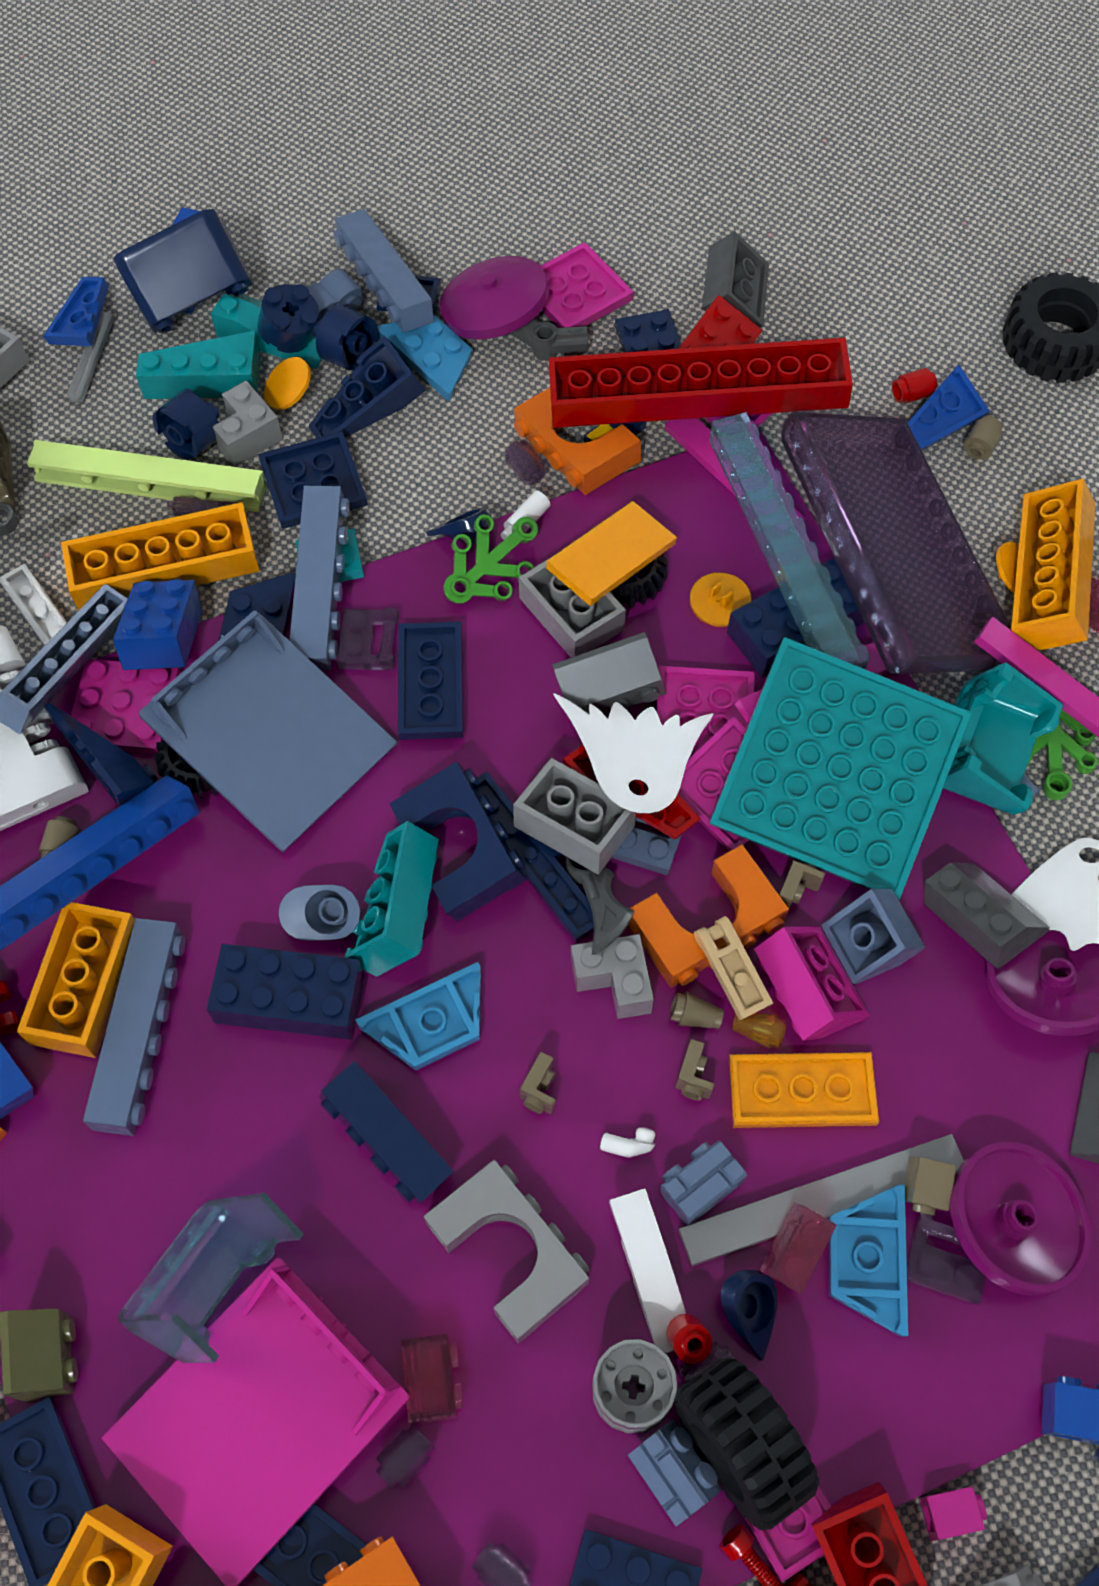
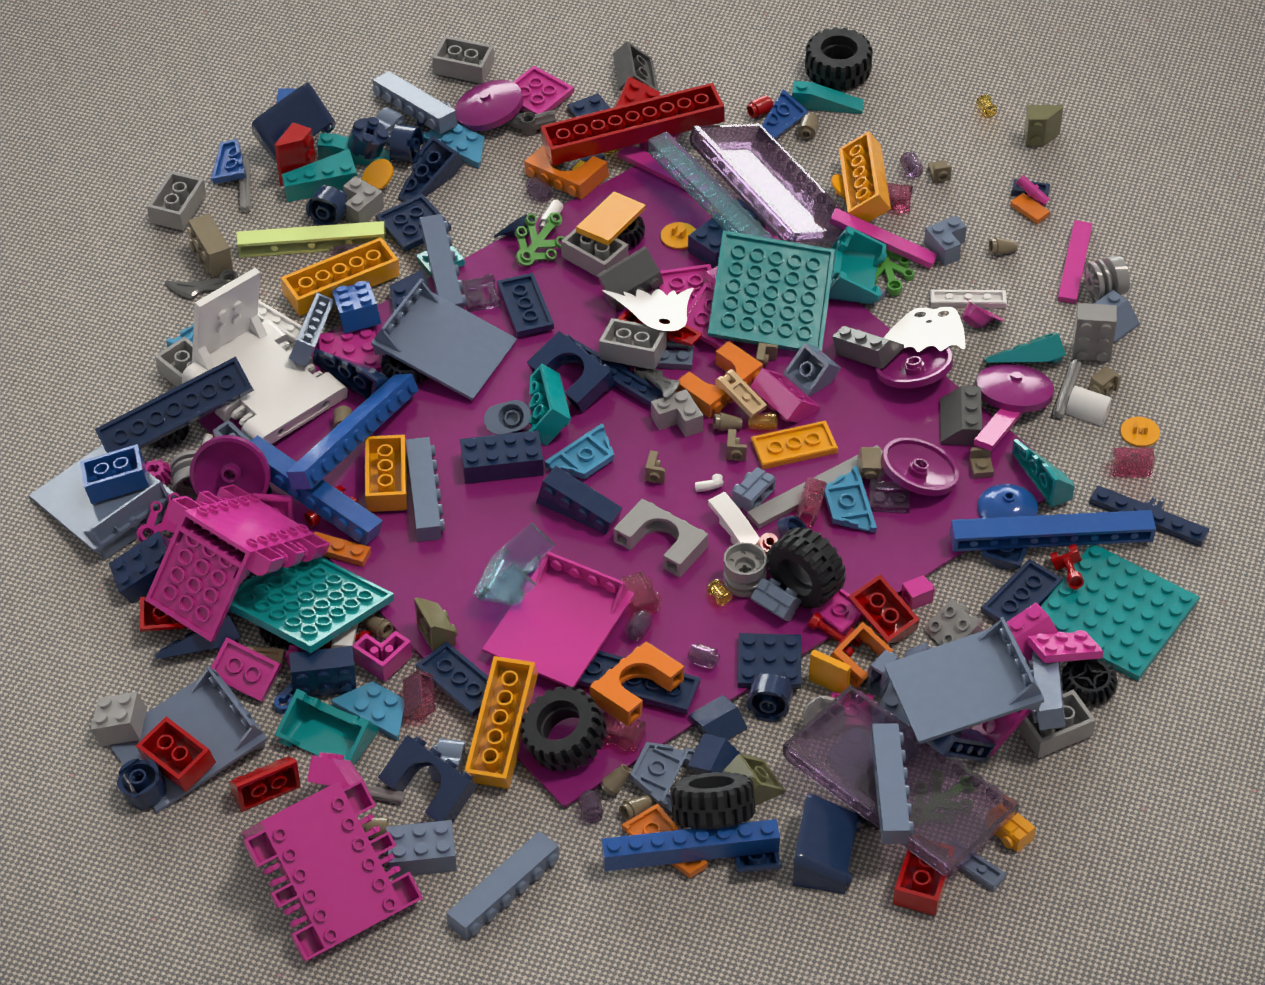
camera: 15 degrees left, 15 degrees down
none -> red slope [275,123,316,186]
none -> light grey brick [432,36,495,84]
none -> clear yellow bush [706,579,733,606]
none -> teal wedge [792,81,864,114]

